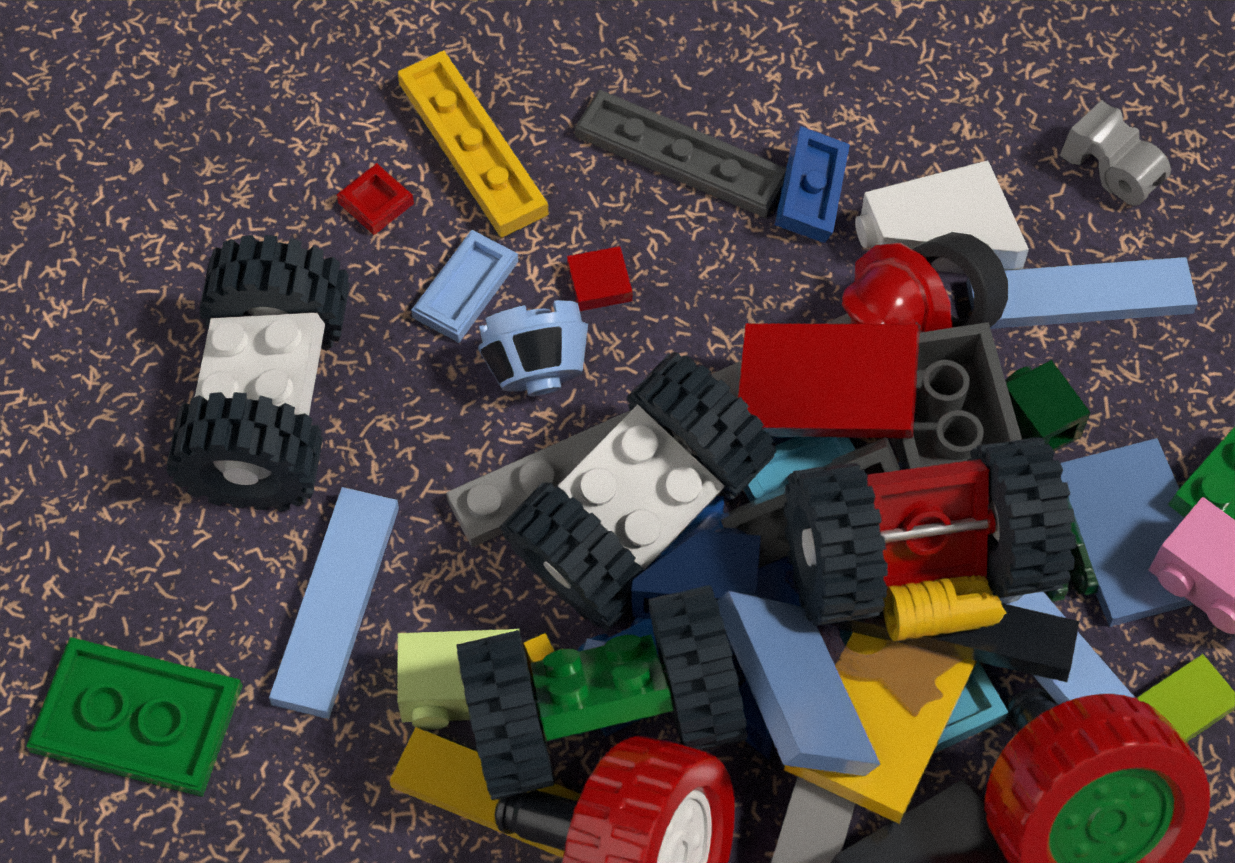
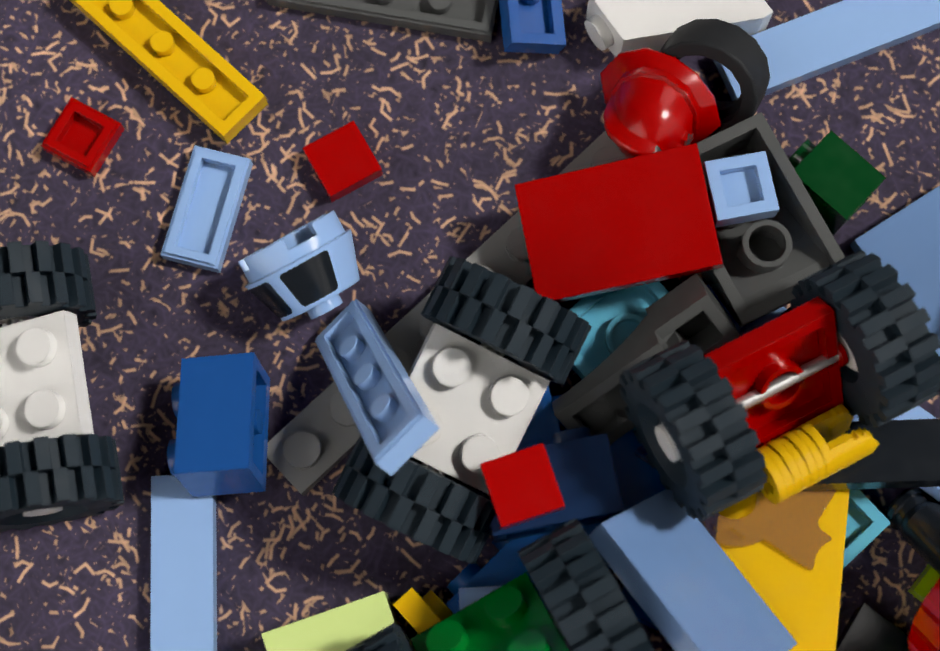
camera: 15 degrees left, 15 degrees up
none -> blue brick [167,352,270,497]
none -> light blue tile [315,299,439,476]
none -> red tile [480,443,565,530]
none -> light blue tile [702,151,780,228]

